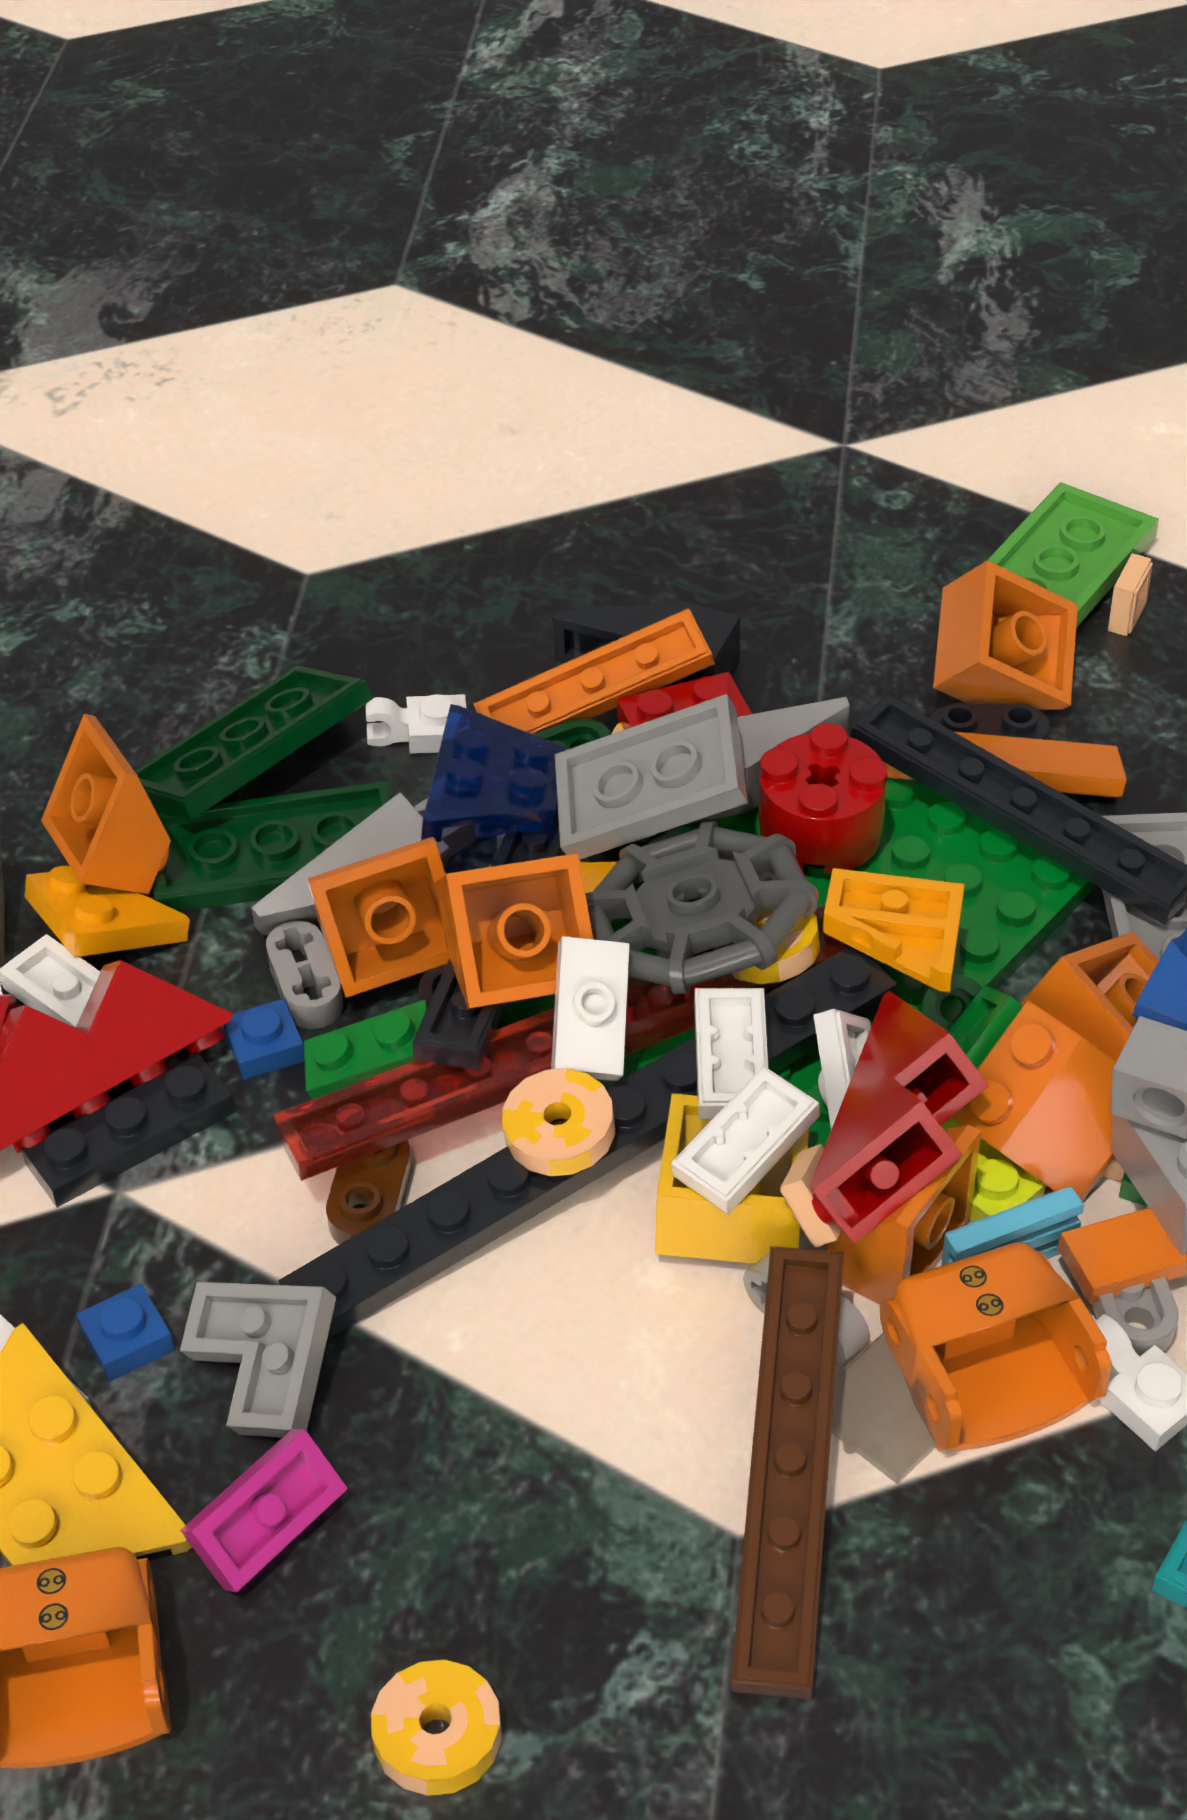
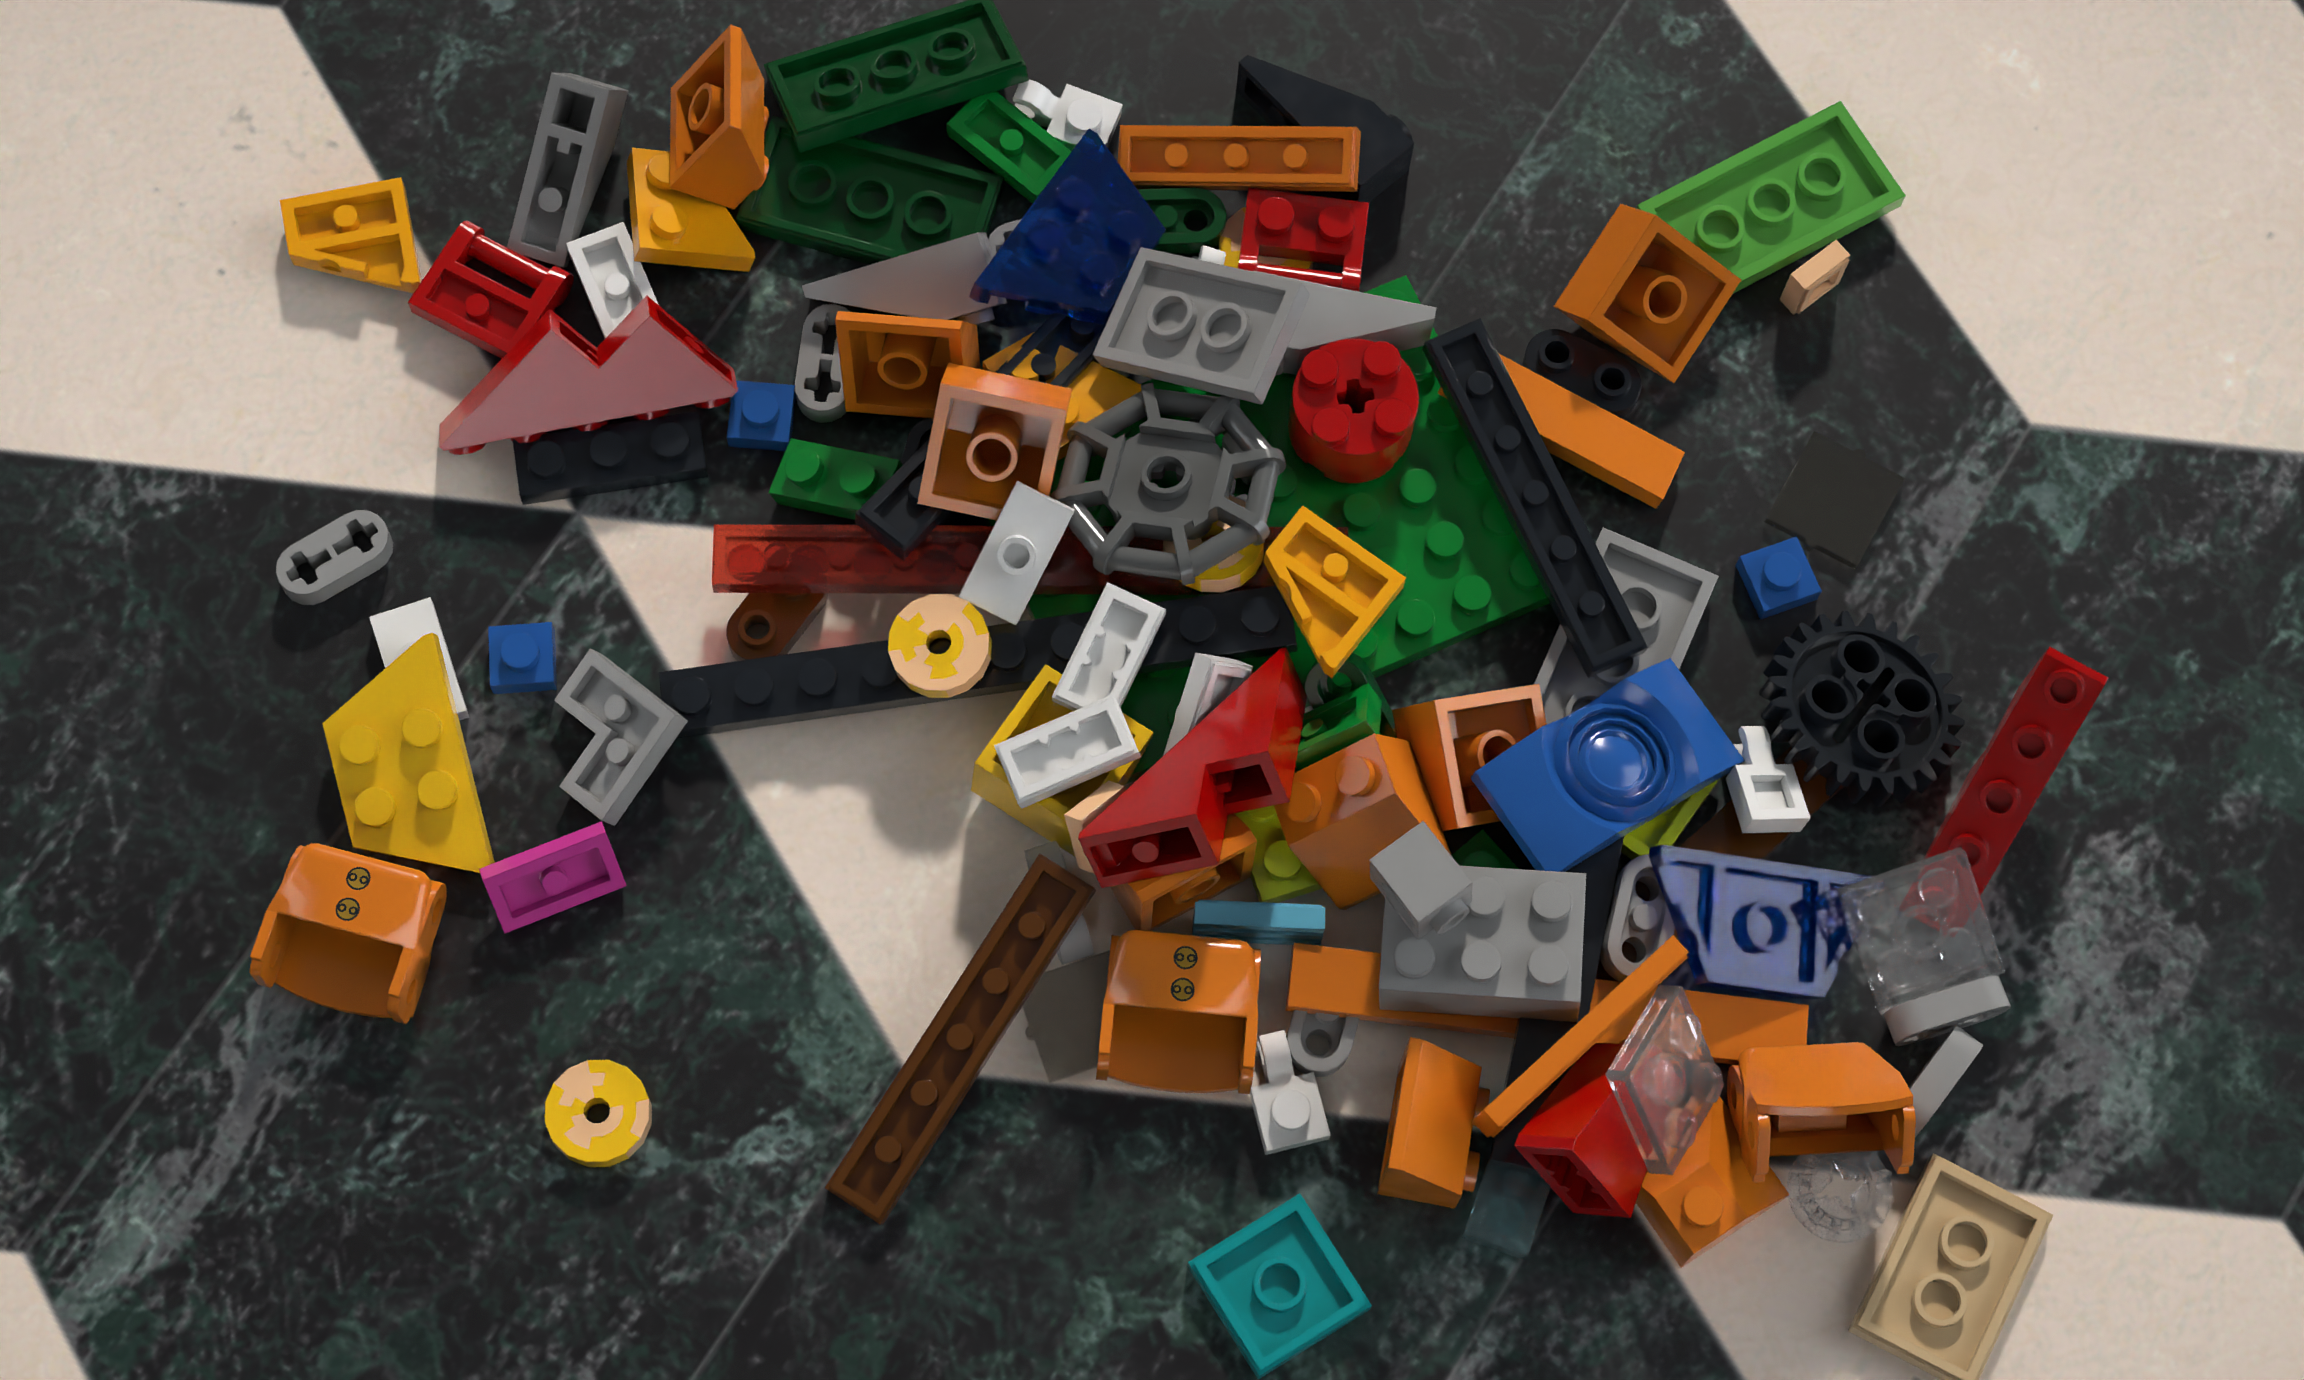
camera: 20 degrees right, 25 degrees up
none -> green plate [946,91,1077,207]

